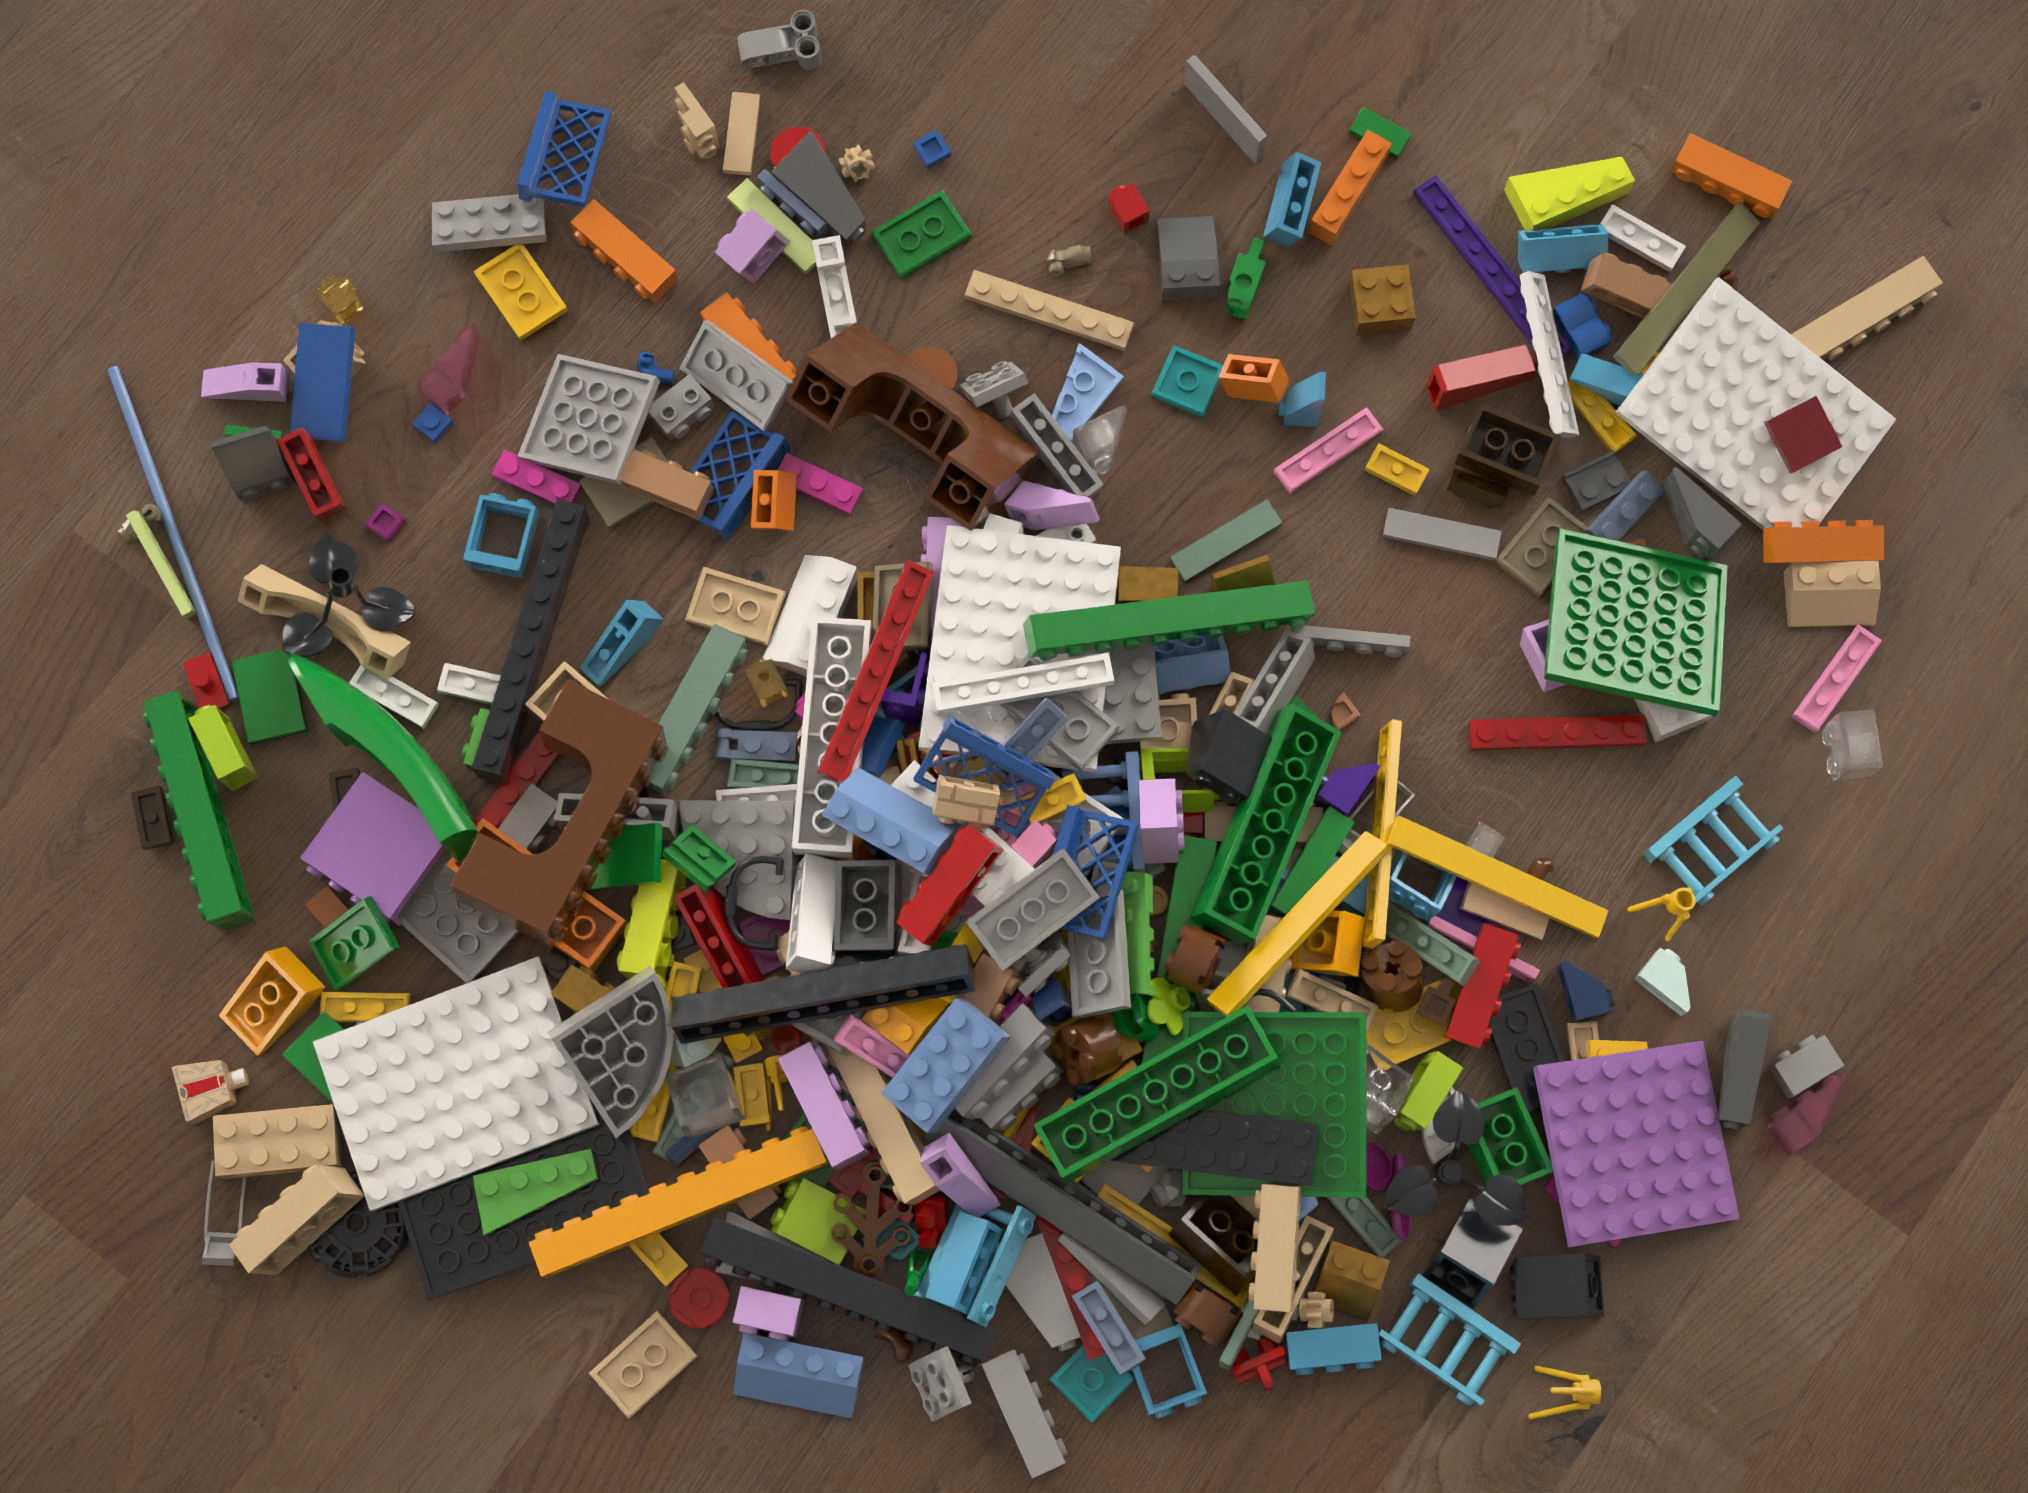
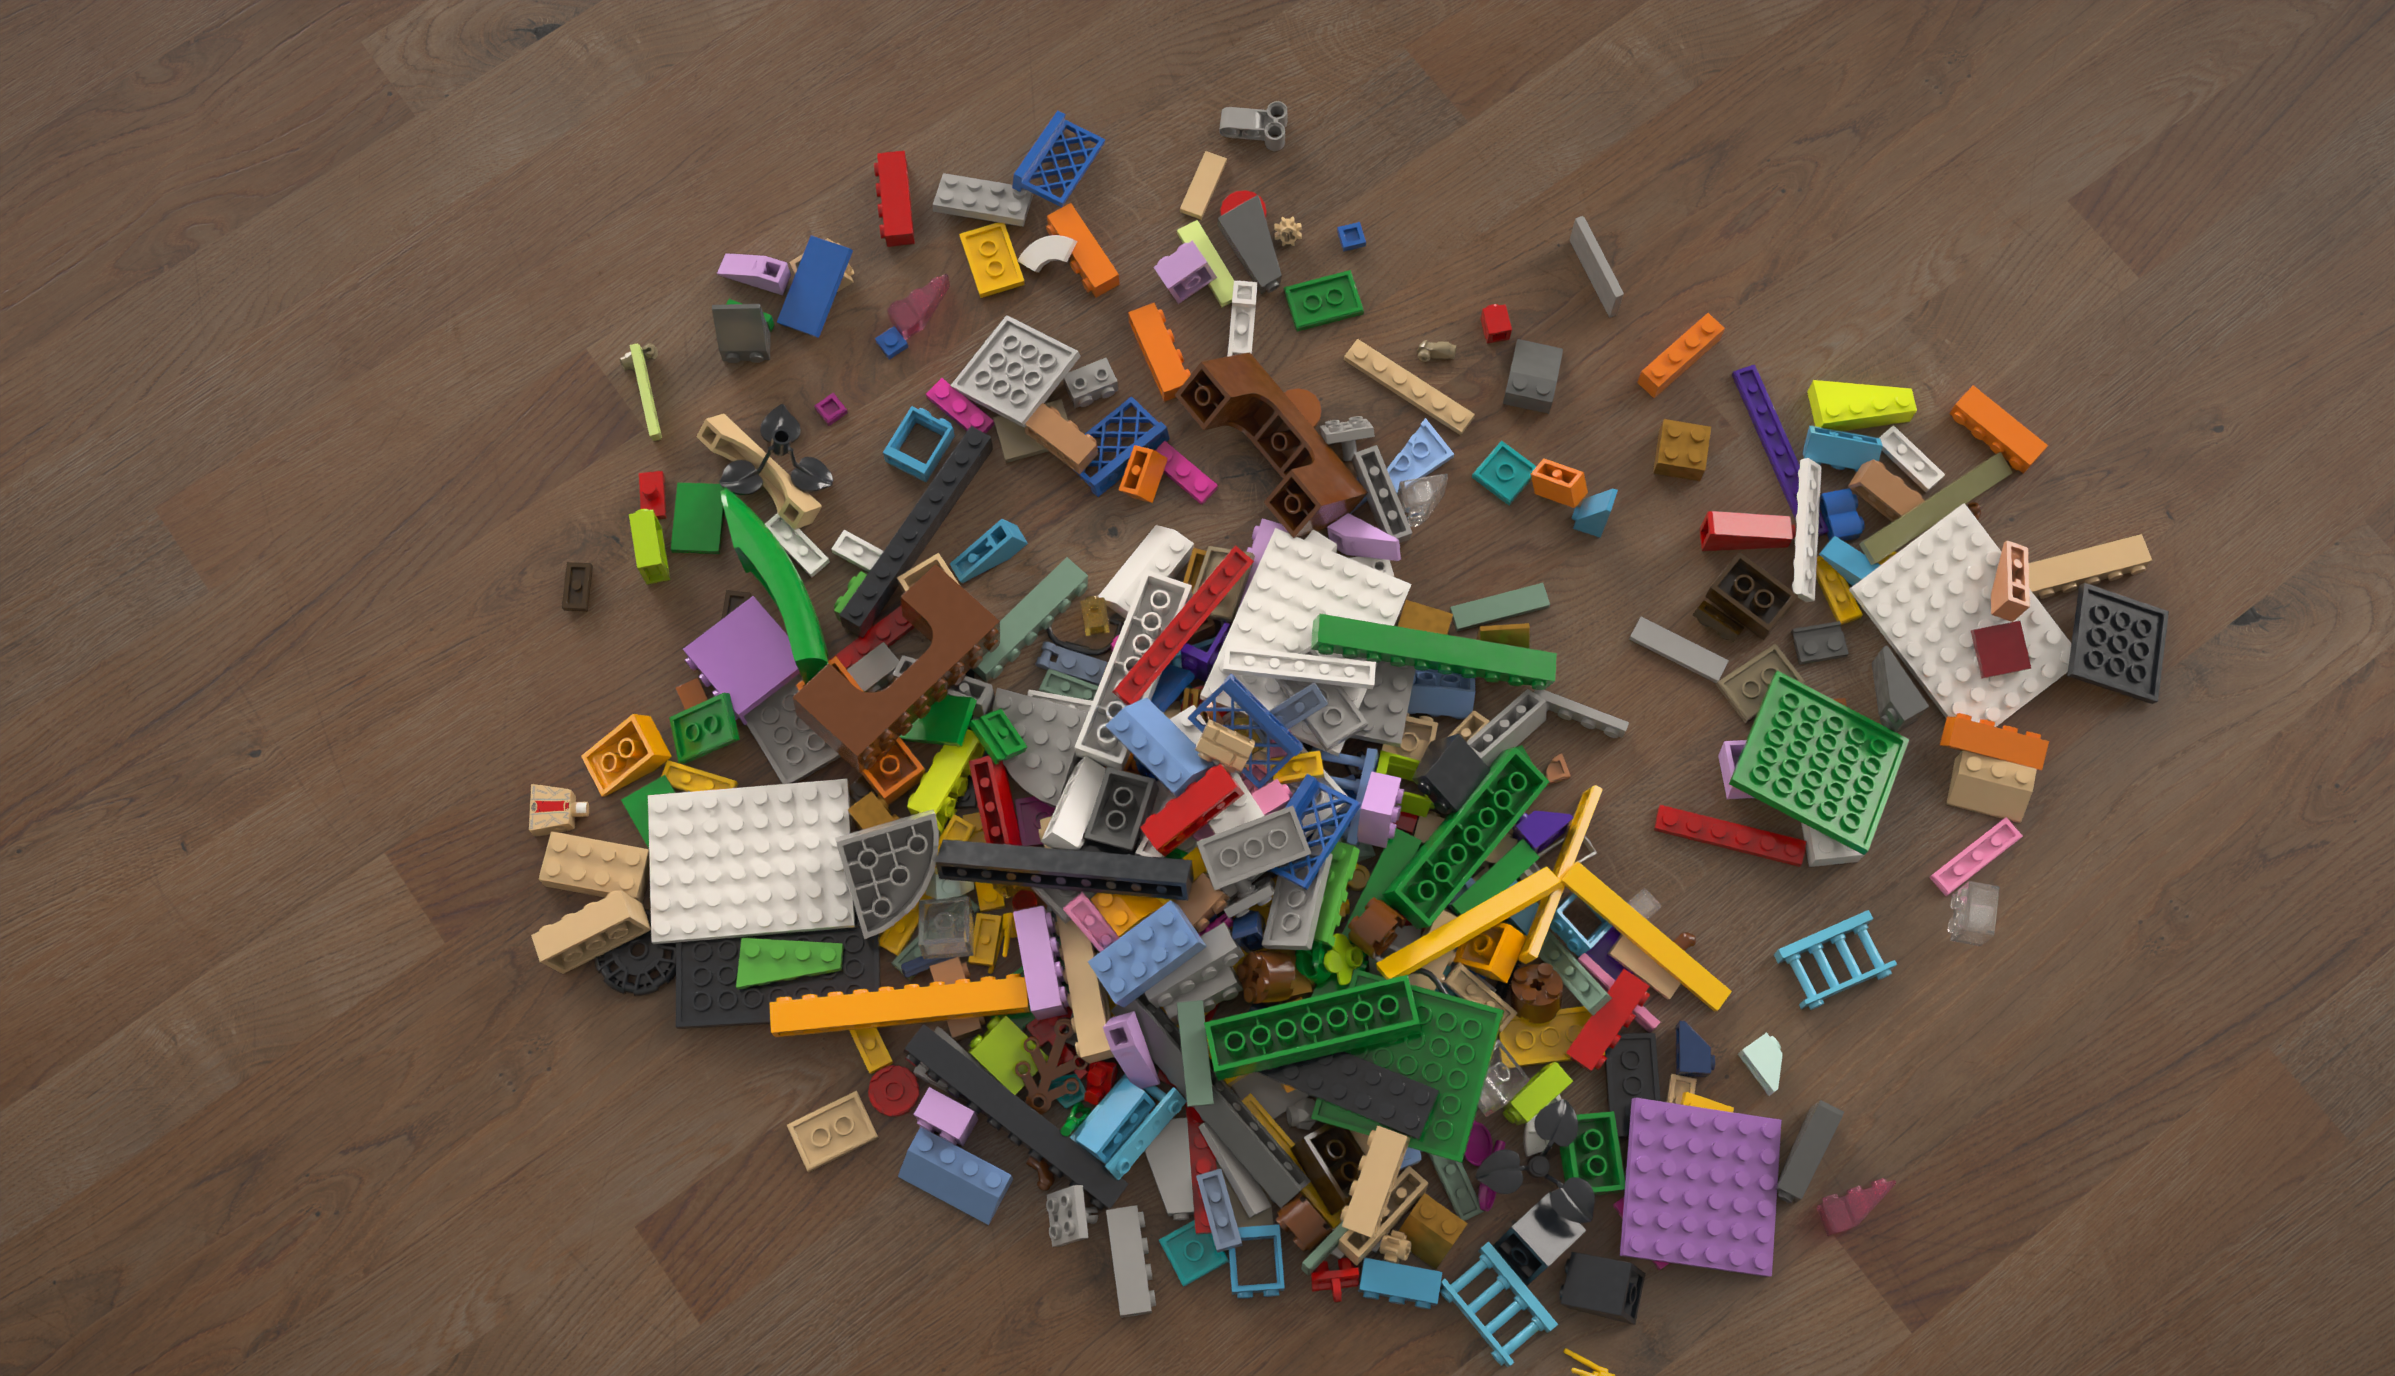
camera: 15 degrees right, 5 degrees down
medium blue piece [107,366,239,702] -> none
green brick [143,690,255,931] -> none
light grey piece [202,1161,247,1266] -> none
red brick [277,427,347,521] -> none
clear yellow brick [314,274,363,325] -> none
blue arm [637,352,675,385] -> none
tan plate [674,82,720,160] -> none
light grey tile [679,320,793,431] -> none
tan tile [685,567,786,647] -> none
black piece [724,856,784,951] -> none
sand blue plate [757,169,829,239] -> none
green piece [1225,237,1266,321] -> none
dark azure brick [1263,152,1321,248] -> none
bright pink tile [1273,407,1384,494] -> none
green tile [1349,107,1412,159] -> none
yellow plate [1364,443,1430,496] -> none
reddish brown plate [1415,974,1456,1027] -> none
sand blue plate [1585,471,1664,541] -> none
yellow plant [1627,887,1696,941] -> none
light grey brick [1768,1035,1845,1099] -> none
none -> red brick [874,151,915,247]
none -> white tile [1017,235,1077,273]
none -> sand green tile [1177,1000,1214,1107]
none -> nougat slope [1991,540,2030,622]
none -> black plate [2067,583,2169,704]

